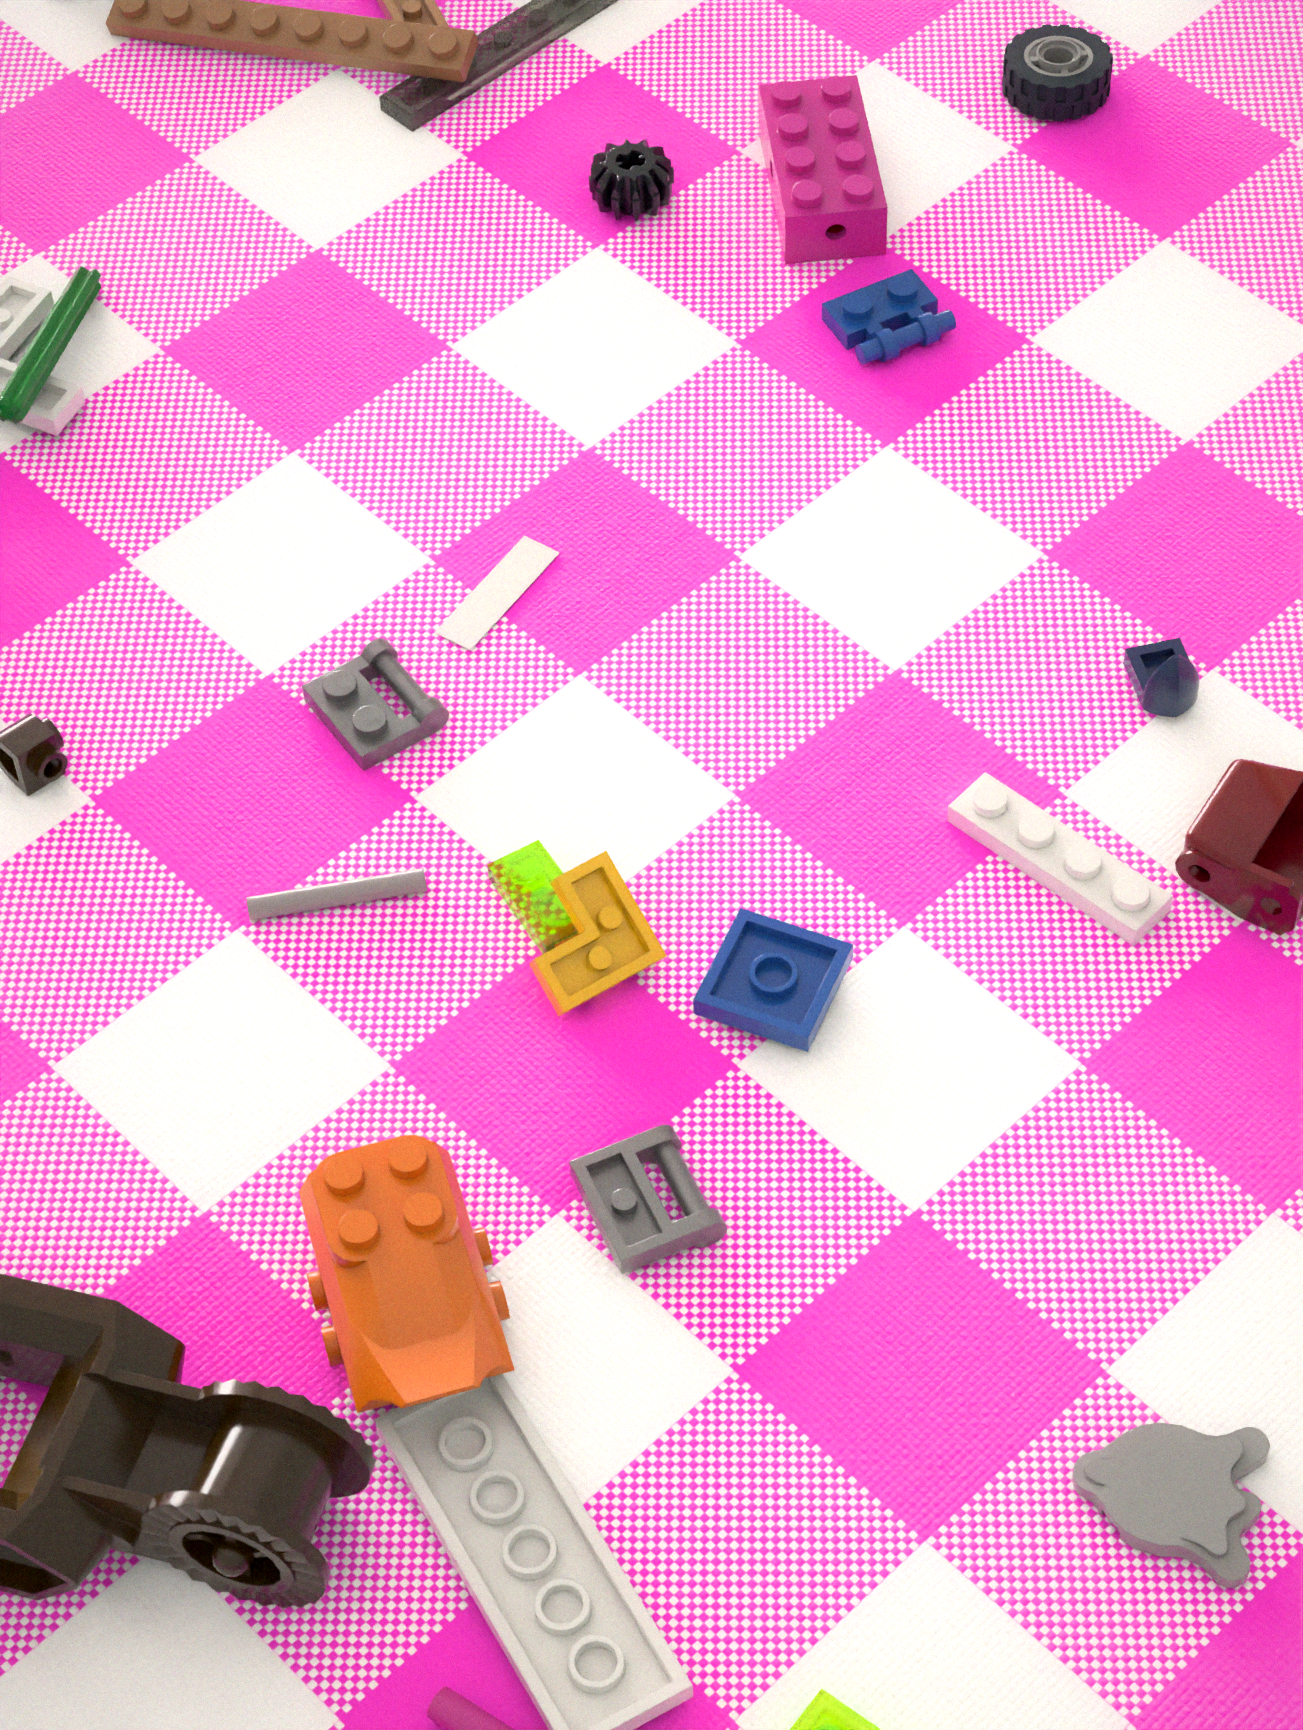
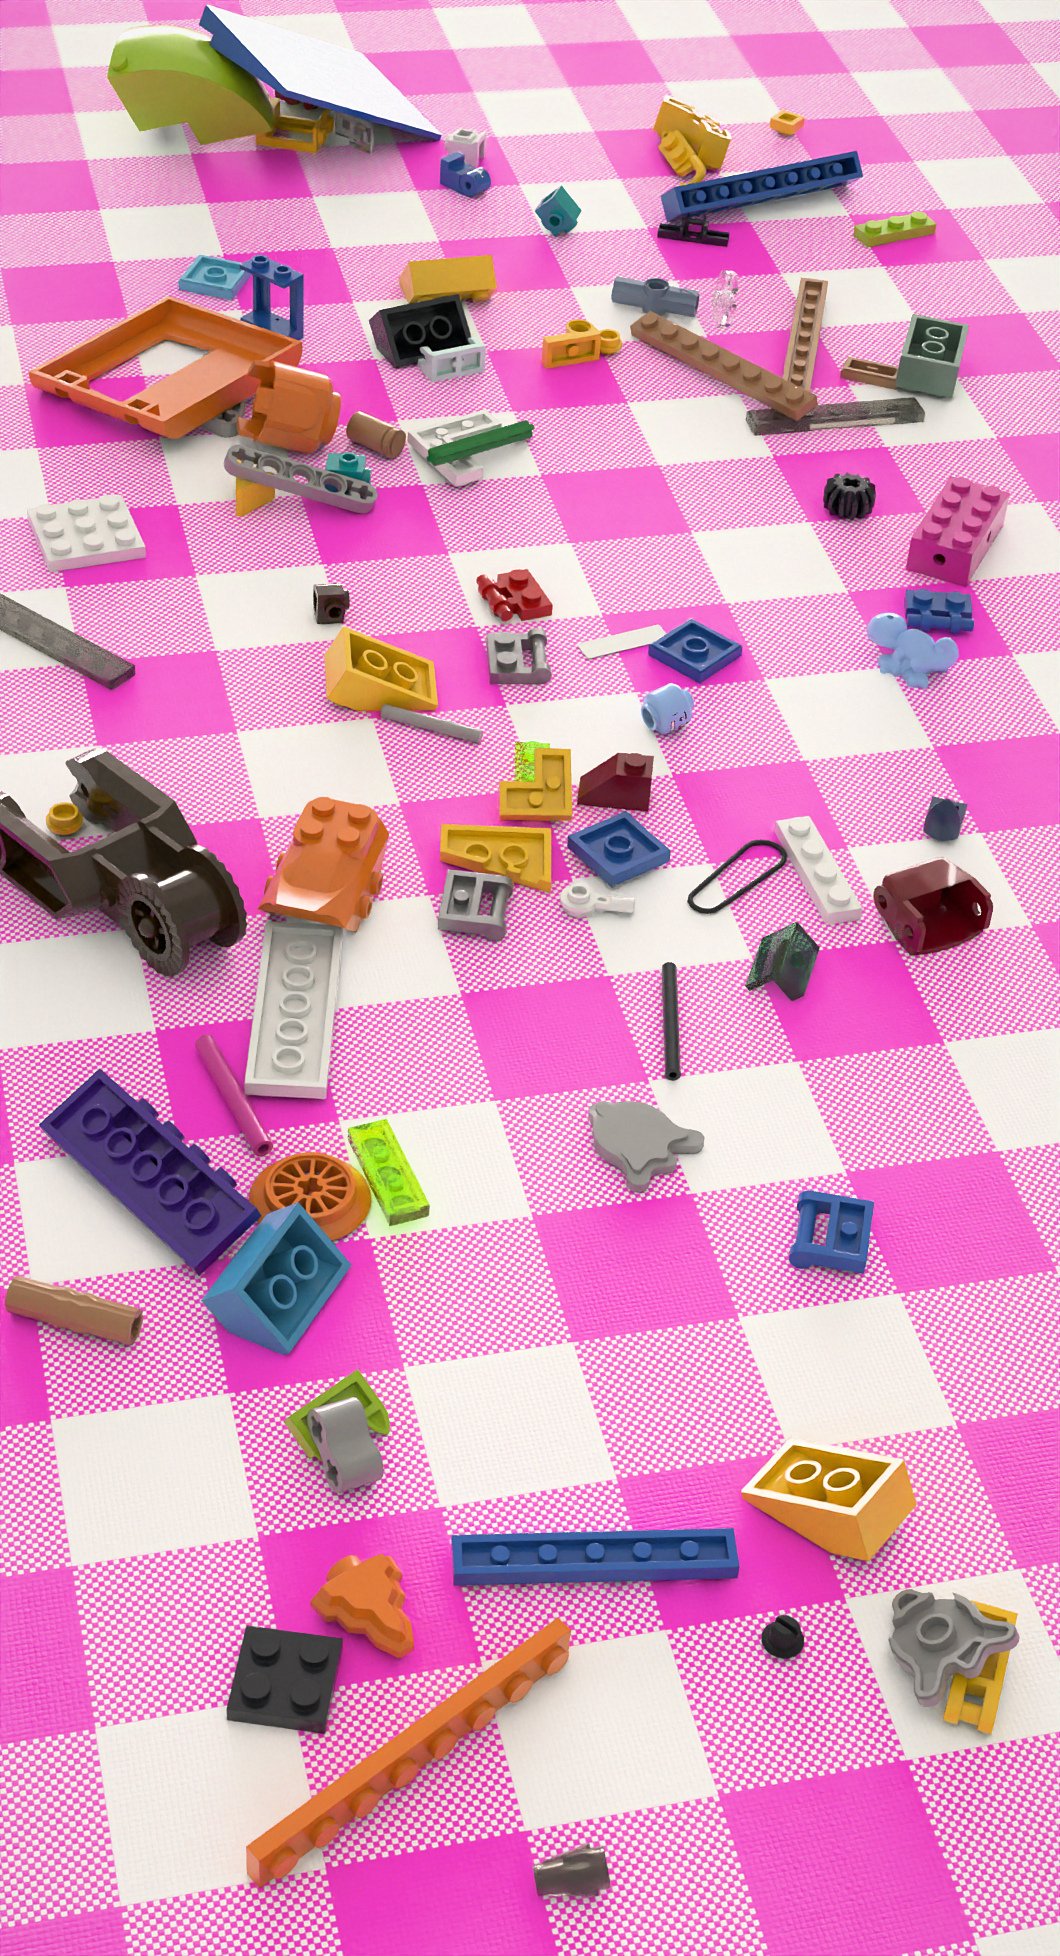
camera: 25 degrees right, 10 degrees down
none -> yellow slope [324,626,438,711]
none -> yellow wing [440,824,551,893]
none -> red plate [476,568,553,622]
none -> plate [541,319,601,369]
none -> white plate [560,884,635,918]
none -> dark red slope [577,752,654,812]
none -> yellow plate [599,329,622,355]
none -> light blue head [640,683,694,734]
none -> blue tile [648,618,743,683]
none -> black piece [661,962,681,1081]
none -> black piece [687,839,787,914]
none -> panel [745,922,820,1001]
none -> light blue animal [866,613,959,689]

